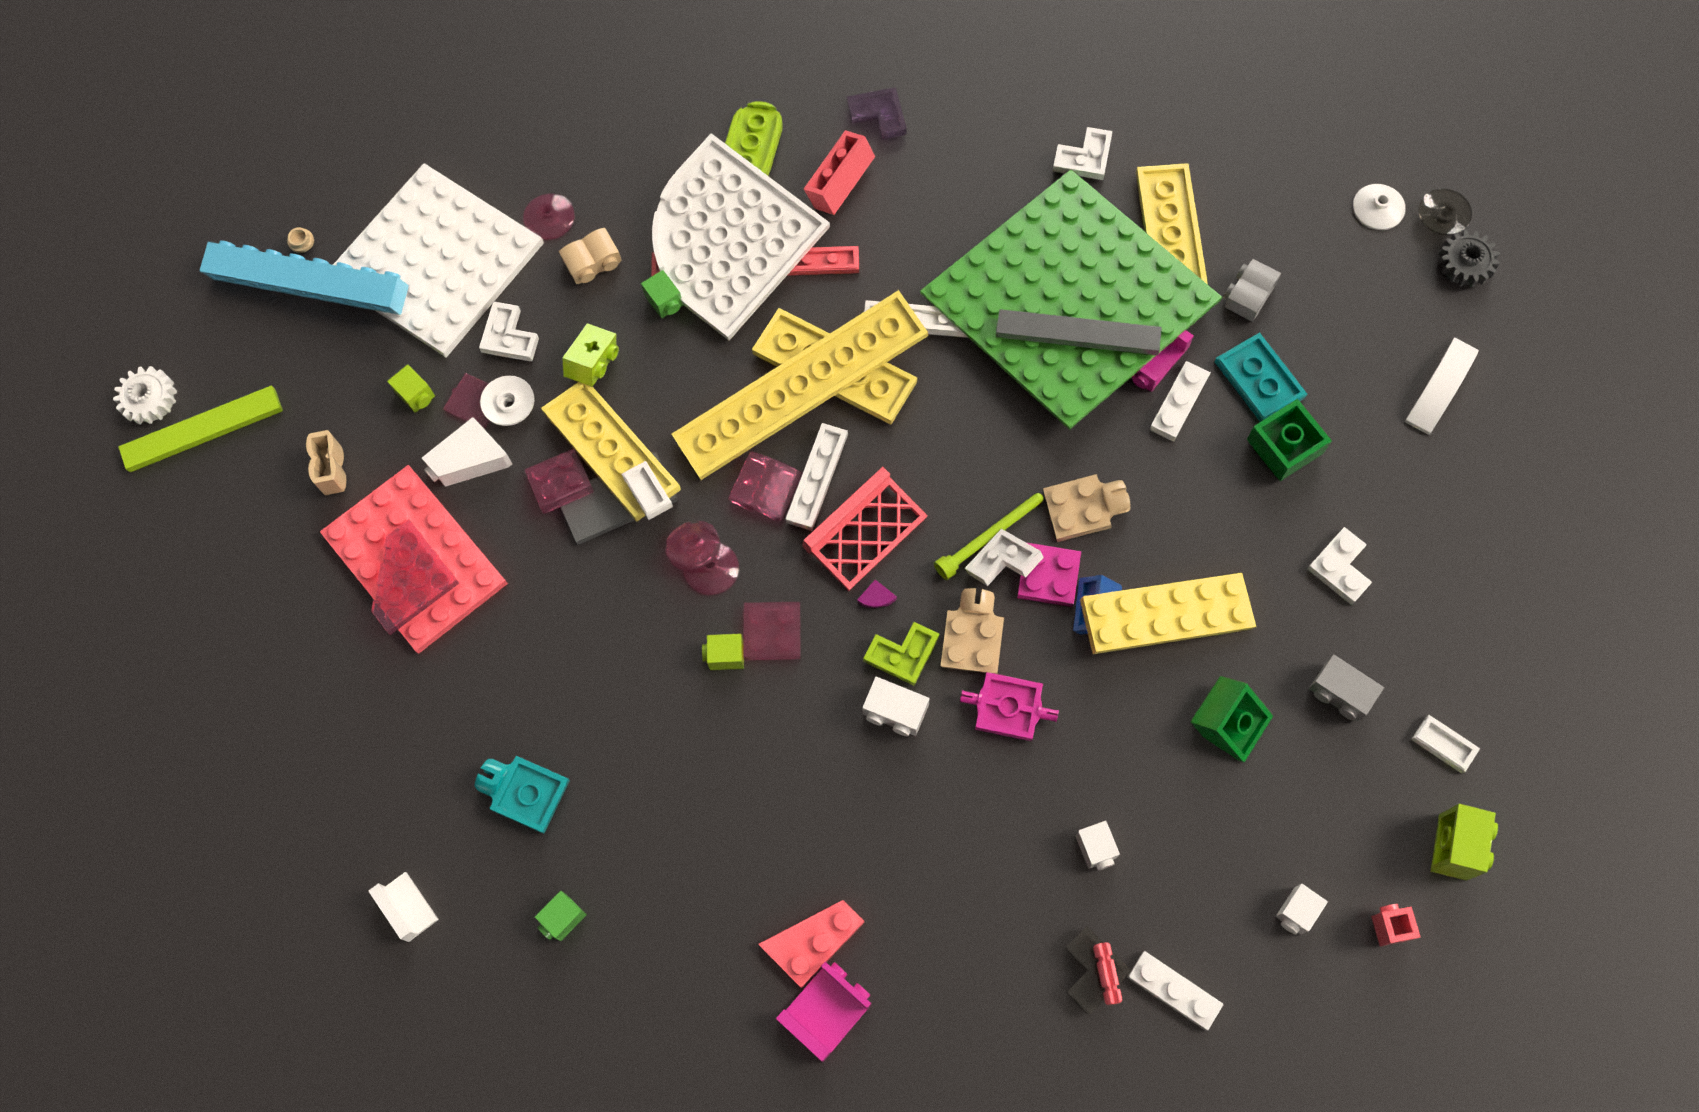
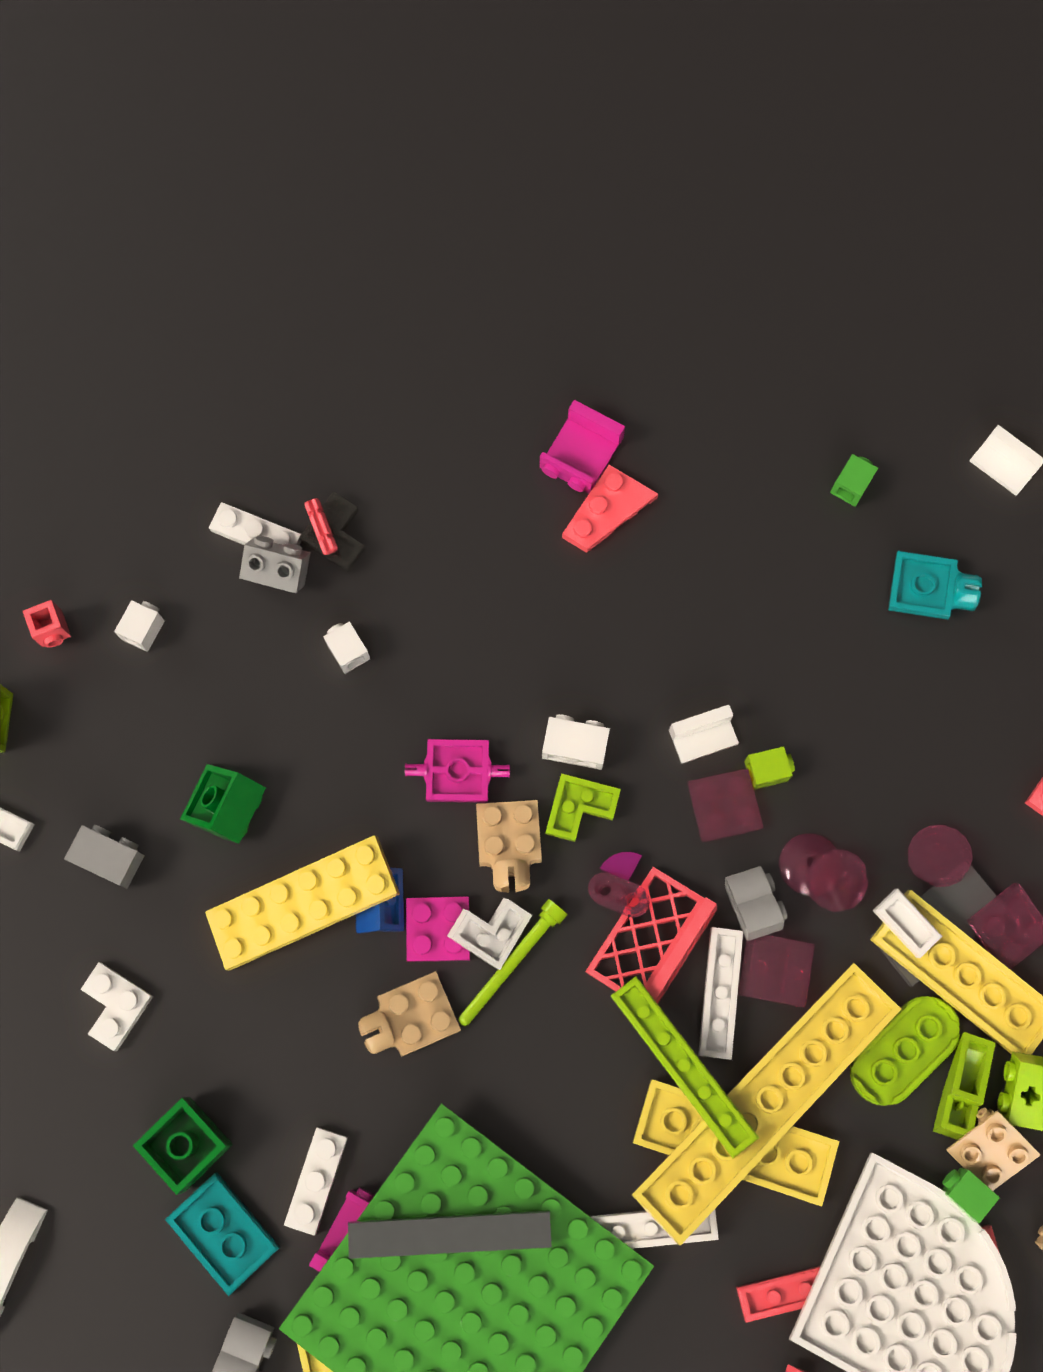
camera: 165 degrees right, 5 degrees up
none -> light grey brick [239,536,311,593]
none -> clear pink plate [588,873,650,918]
none -> lime tile [611,976,759,1158]
none -> white panel [669,705,739,764]
none -> light grey brick [725,866,787,941]
none -> lime tile [850,996,960,1106]
none -> clear pink tile [908,825,972,887]
none -> lime slope [933,1032,996,1140]
none -> tan hinge [946,1108,1041,1191]

